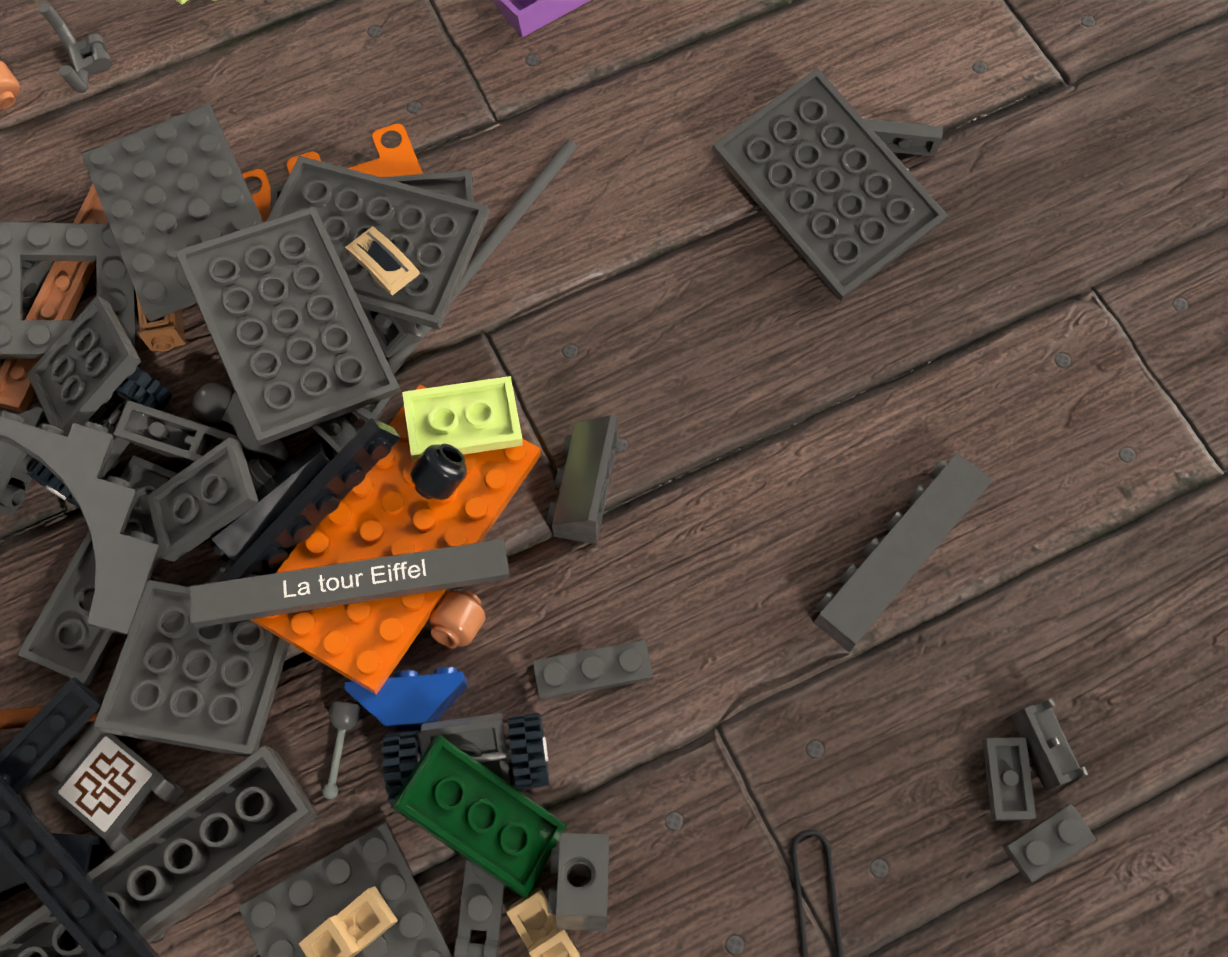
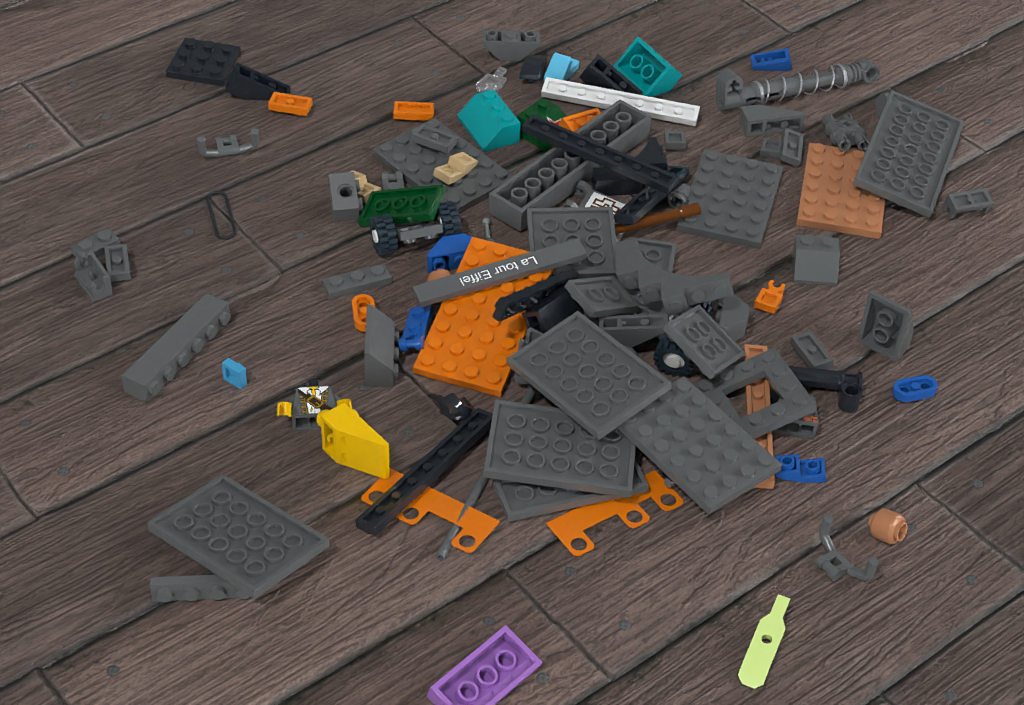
camera: 165 degrees right, 25 degrees down
tan slope [345,226,420,296] -> none
yellowish green plate [402,376,523,462] -> none
black head [410,444,467,500] -> none
none -> dark azure plate [222,358,247,389]
none -> torso [277,379,352,431]
none -> yellow slope [316,403,390,479]
none -> orange plate [352,294,375,332]
none -> black plate [355,408,493,536]
none -> orange piece [361,468,501,553]
none -> blue plate [399,305,434,352]
none -> black piece [427,393,473,421]
none -> blue slope [775,454,827,483]

